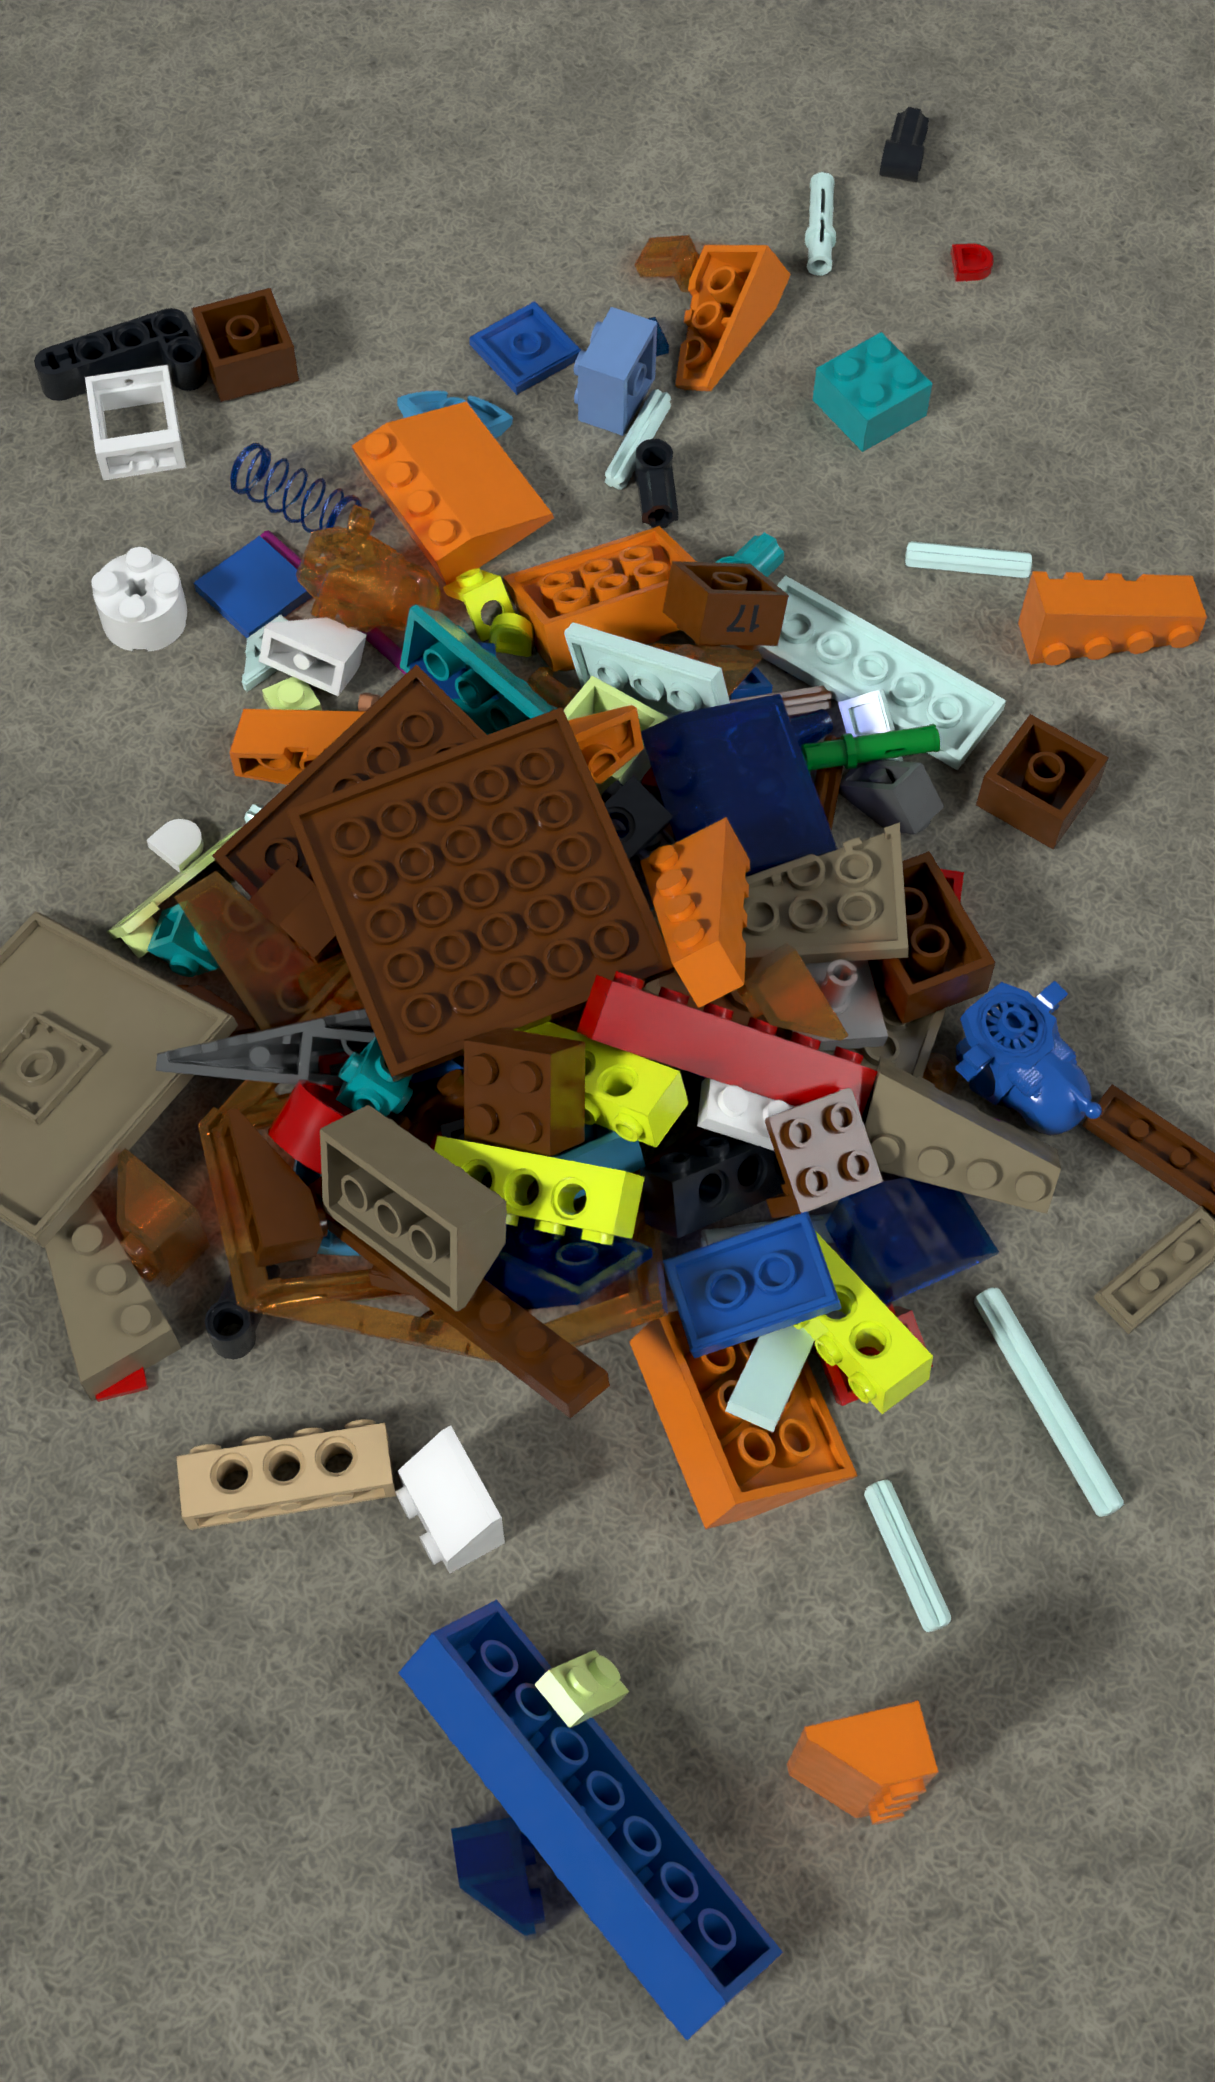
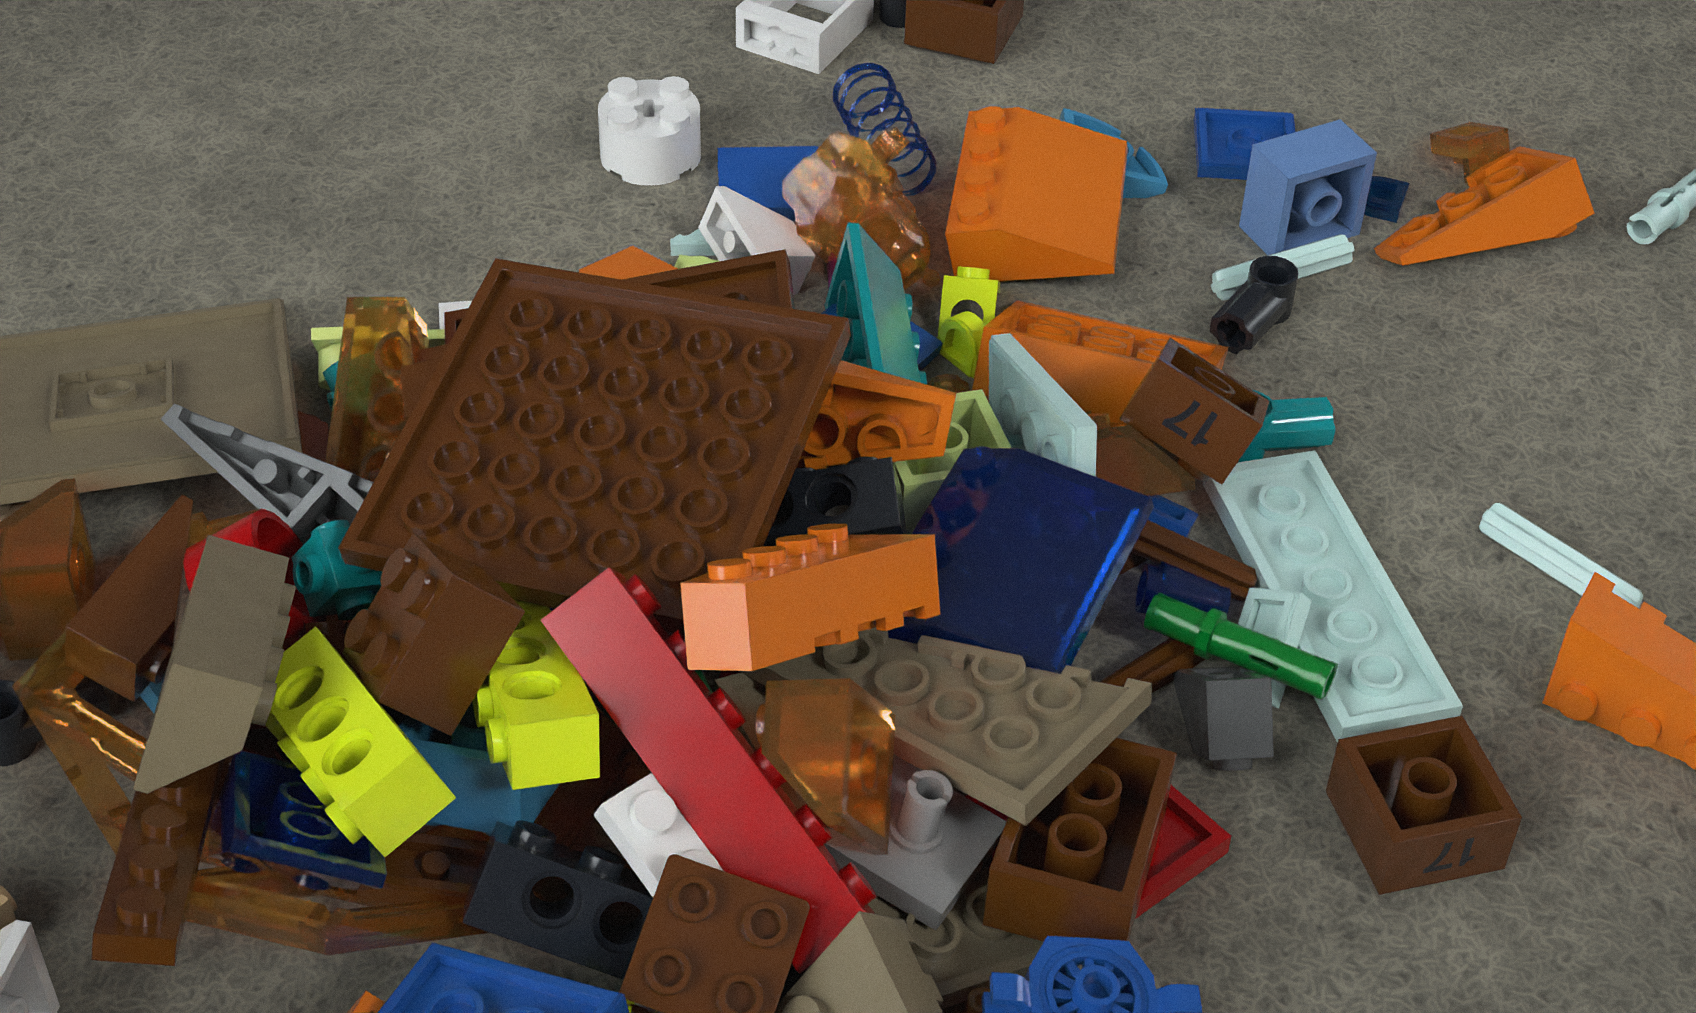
camera: 40 degrees right, 20 degrees down
teal brick [812,332,933,452] -> none

